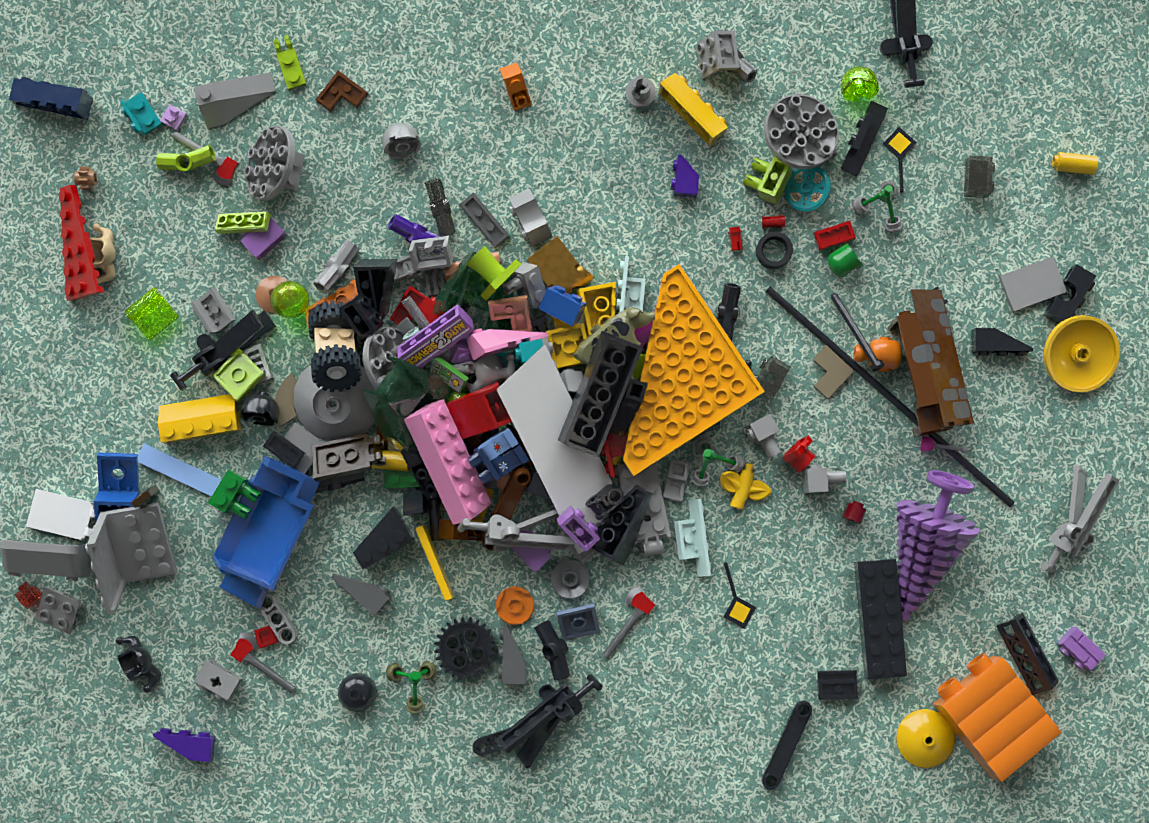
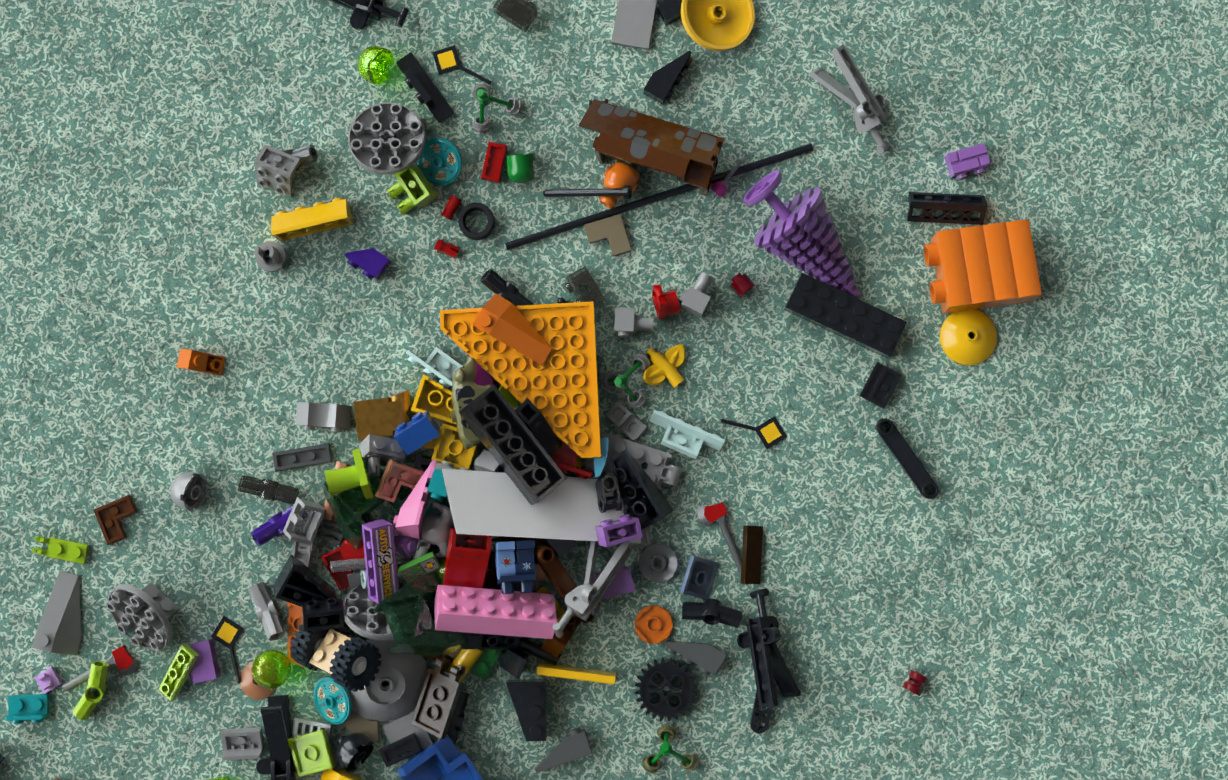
camera: 55 degrees left, 0 degrees up
none -> piece [211,616,244,684]
none -> teal shield [314,676,352,724]
none -> orange wedge [473,293,552,366]
none -> medium azure slope [593,438,608,477]
none -> dark brown tile [741,525,763,584]

